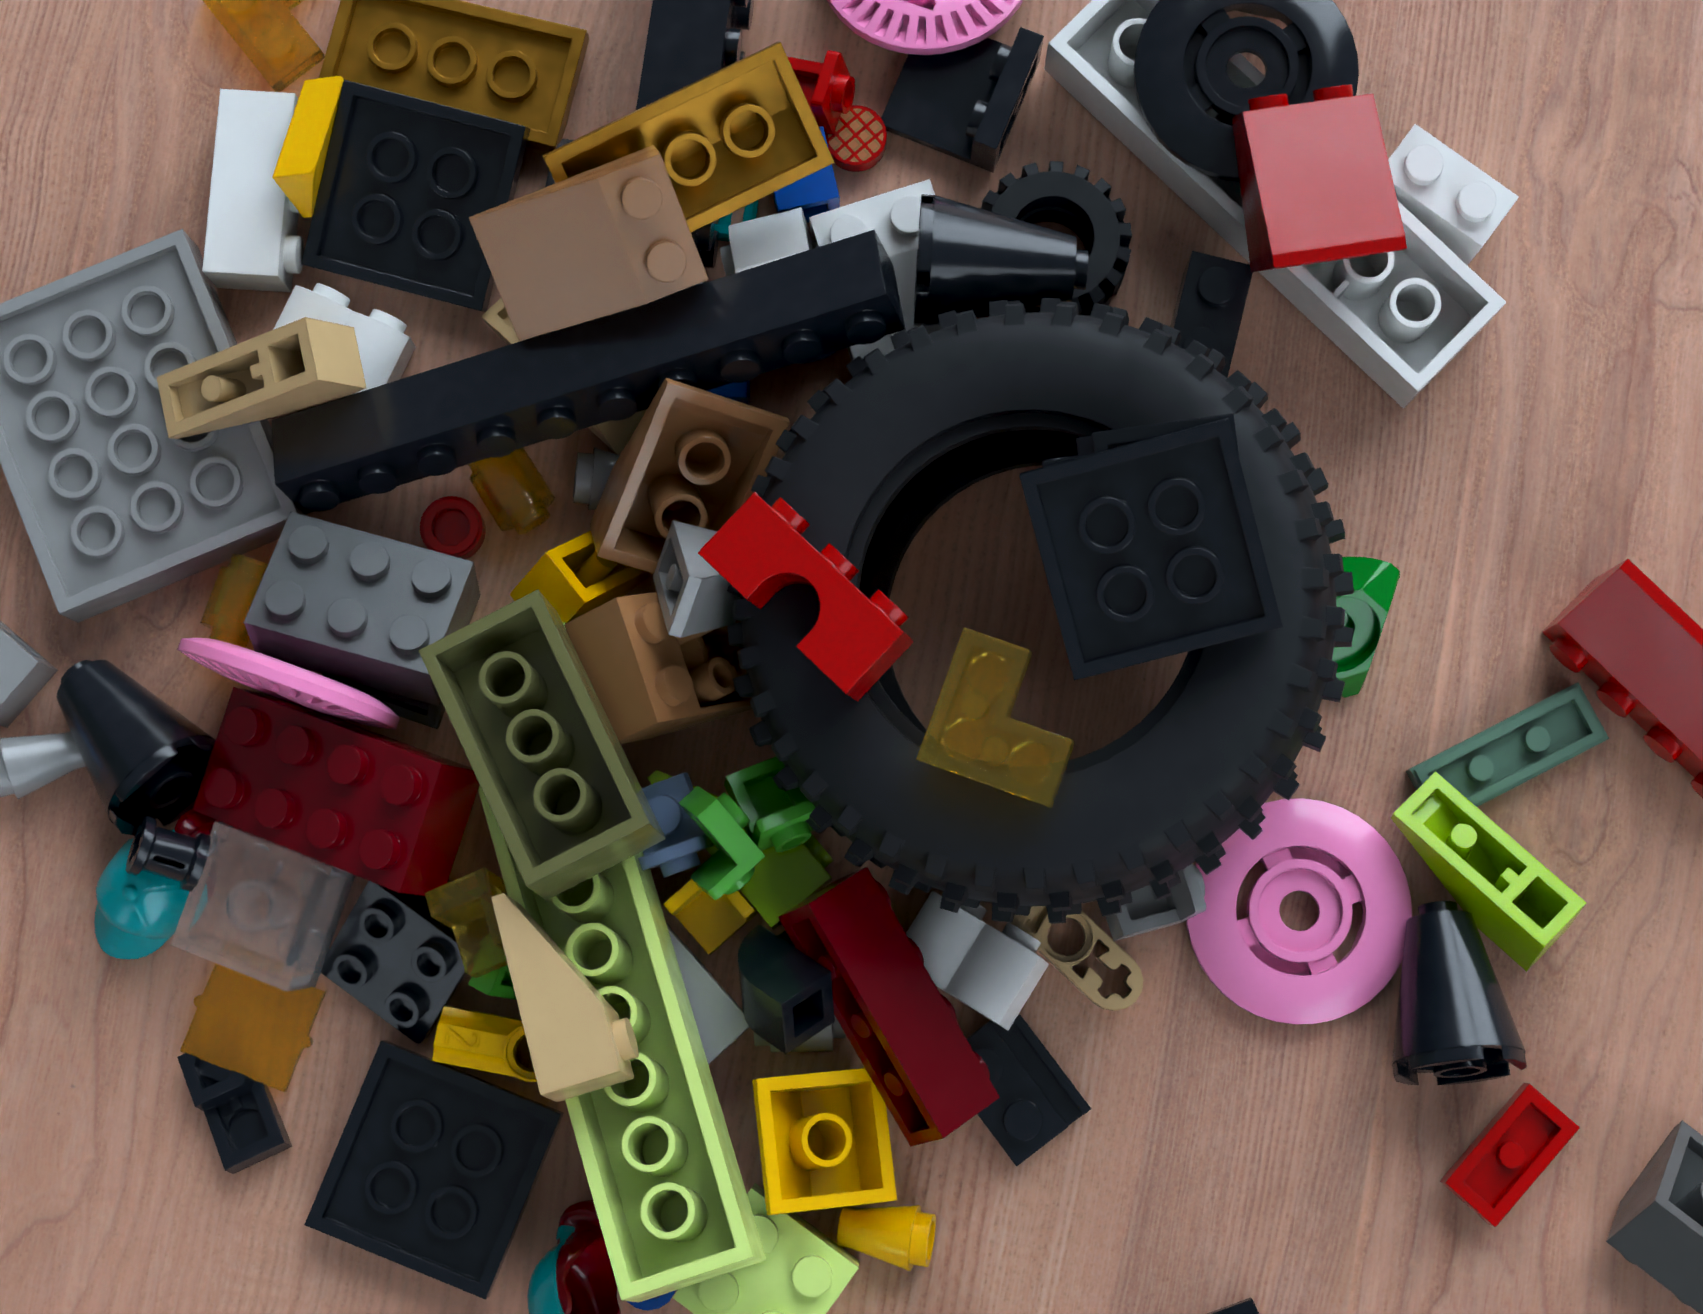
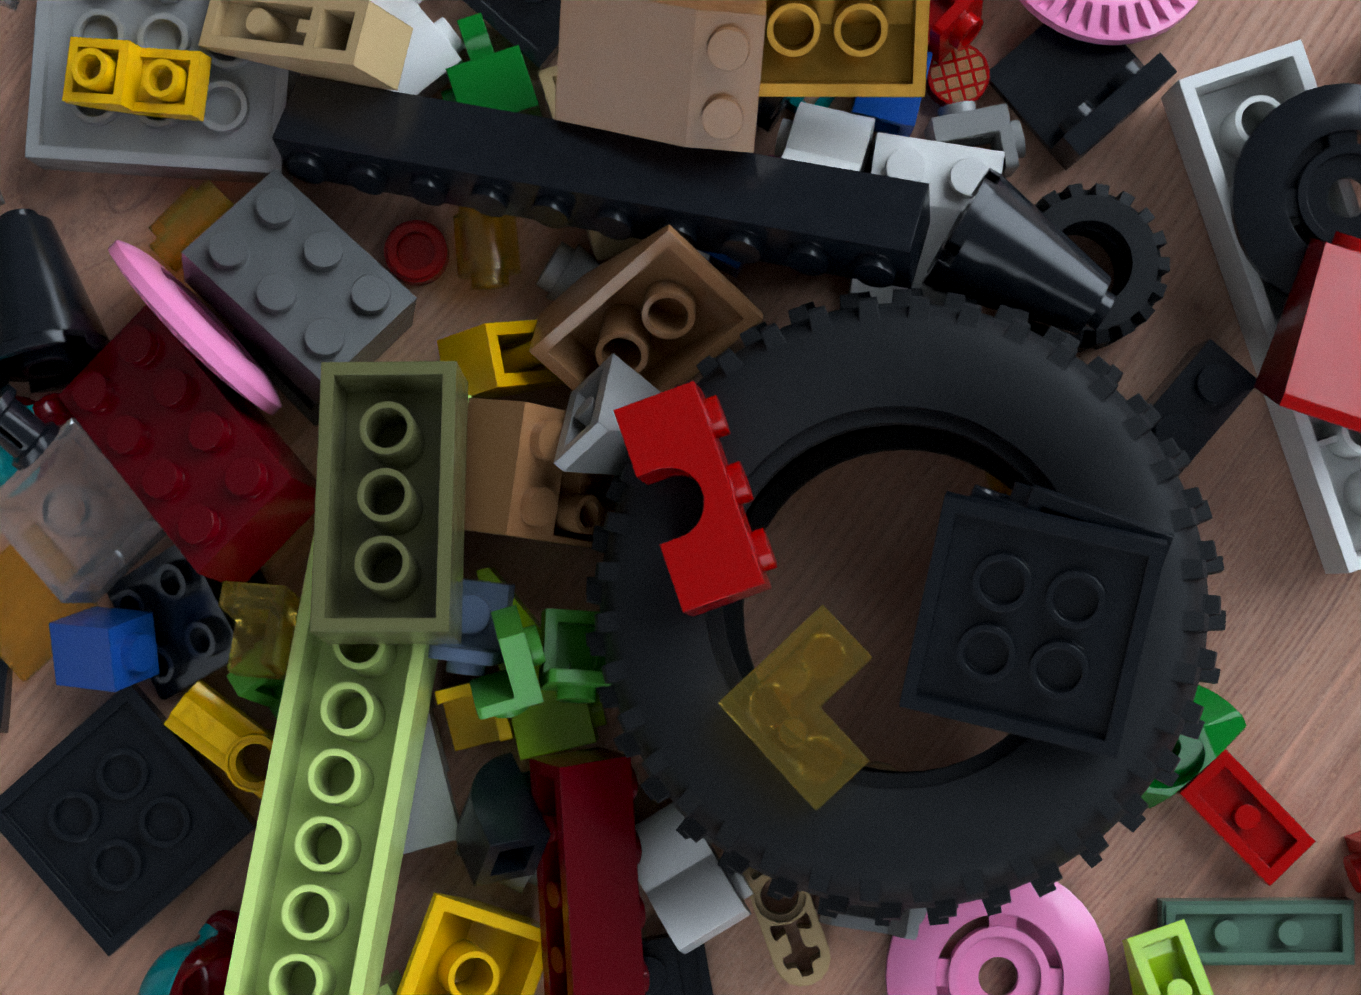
camera: 20 degrees right, 5 degrees up
tan slope [491,893,639,1102] -> none
none -> blue brick [49,606,160,692]
none -> yellow slope [62,37,212,122]
none -> green brick [441,13,542,117]
none -> light grey bracket [924,101,1026,178]
none -> red plate [1176,749,1316,886]

